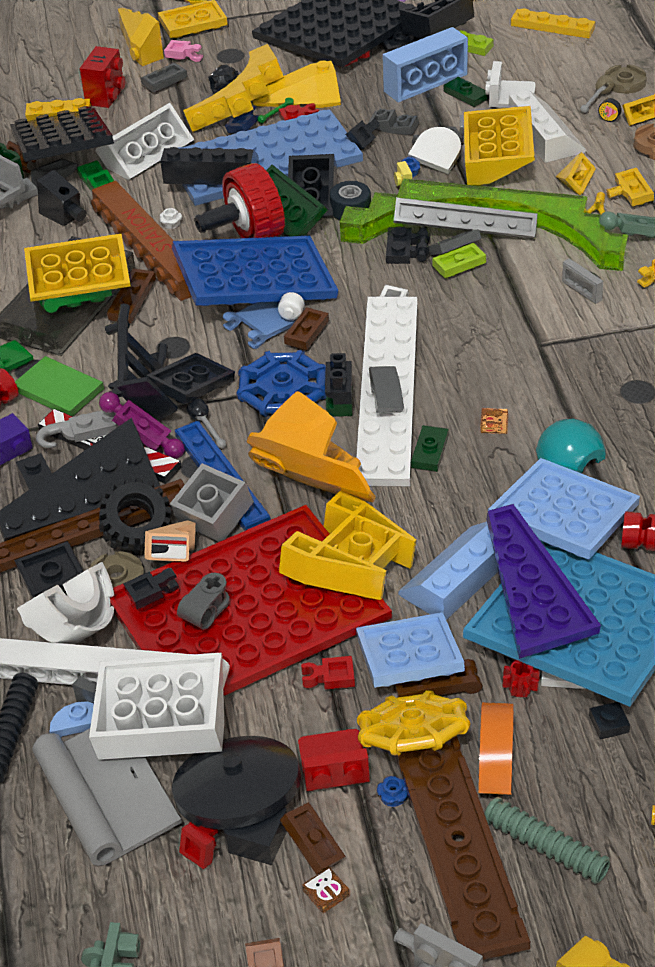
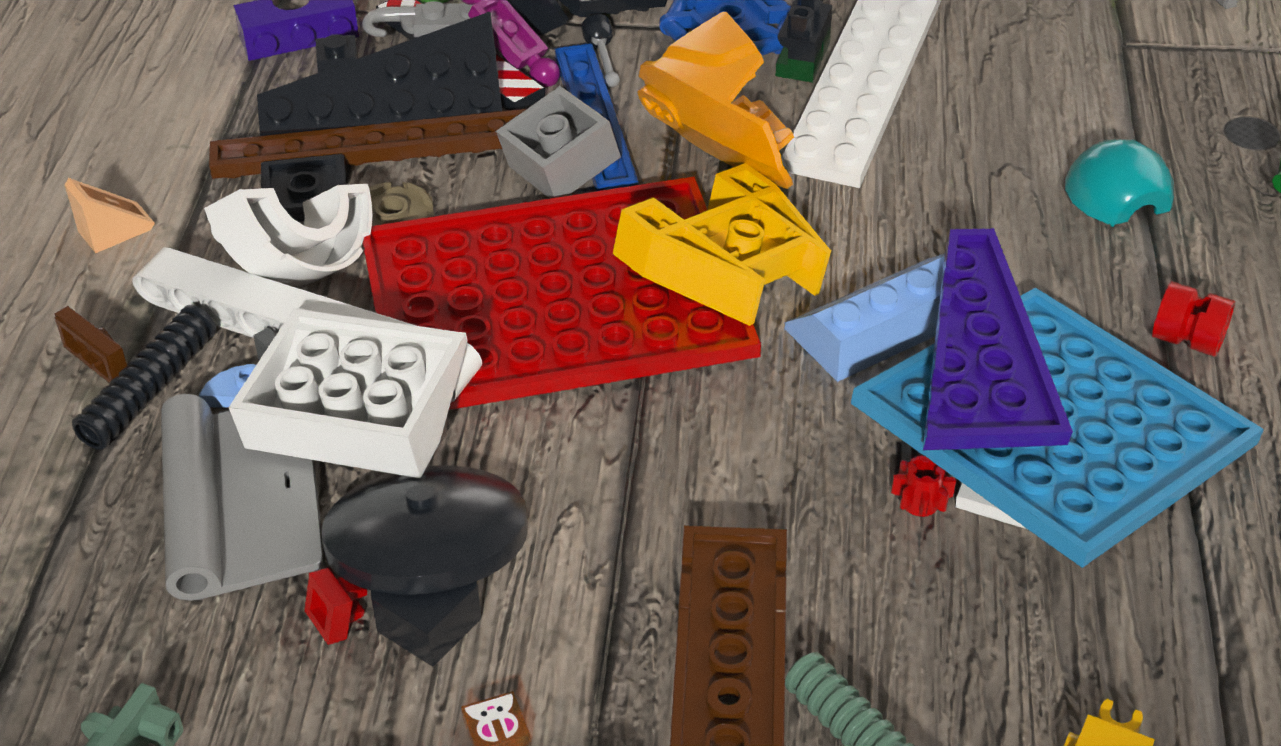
camera: 15 degrees right, 0 degrees up
black tyre [99,478,171,555] -> none
black plate [123,568,179,610] -> none
slope [145,520,196,561] -> none
dark grey piece [177,573,230,630] -> none
reddish brown plate [280,802,346,875] -> none
red bracket [298,729,370,791] -> none
red plate [301,656,355,689] -> none
light blue plate [356,612,465,688] -> none
yellow plate [357,690,470,756] -> none
dark grey slope [369,366,404,413] -> none
blue plate [377,776,408,807] -> none
reddish brown plate [394,659,482,697] -> none
dark green plate [411,425,449,472] -> none
orange arch [478,702,513,795] -> none
clear orange tile [481,408,508,434] -> none
light blue plate [488,458,640,560] -> none
black plate [589,702,630,740] -> none

